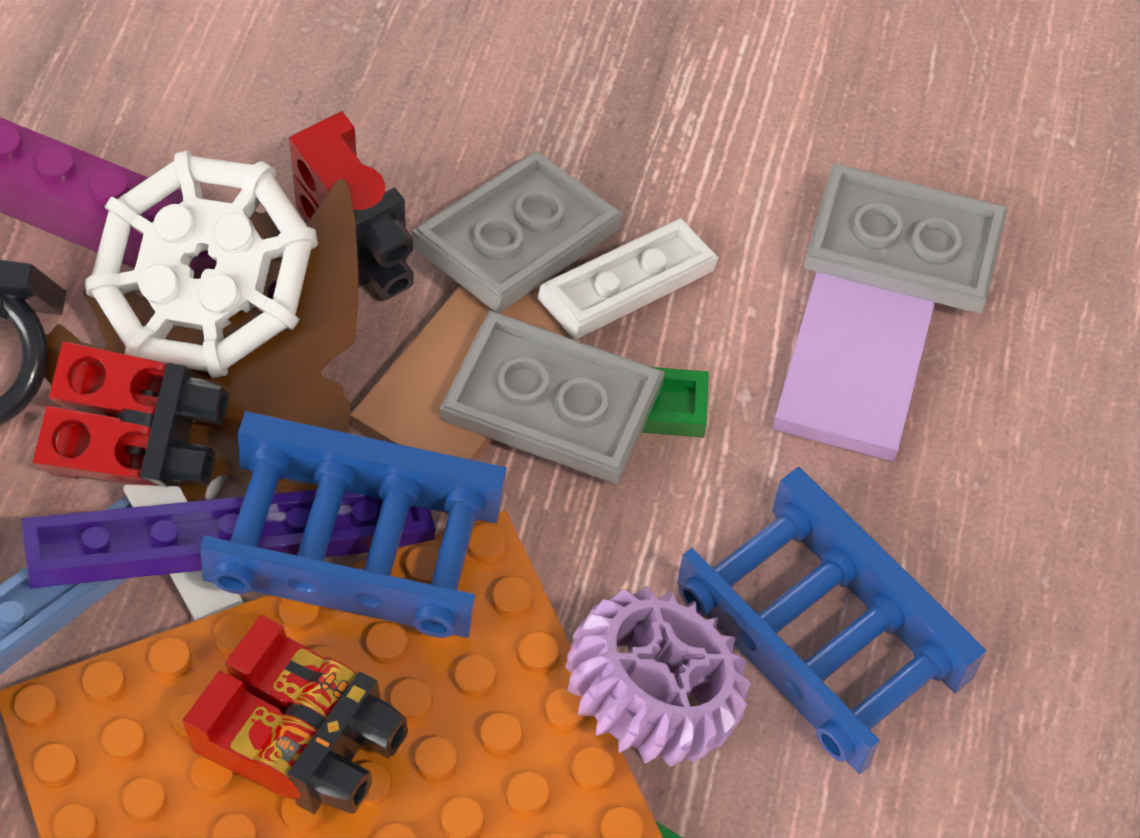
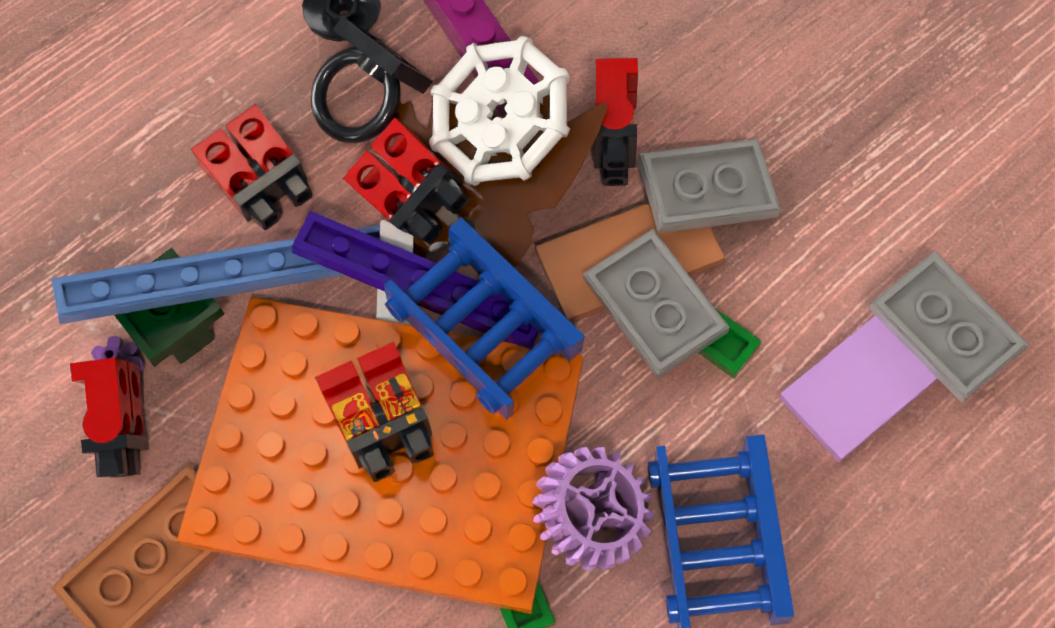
camera: 45 degrees right, 10 degrees up
white tile [537,218,719,340] -> none

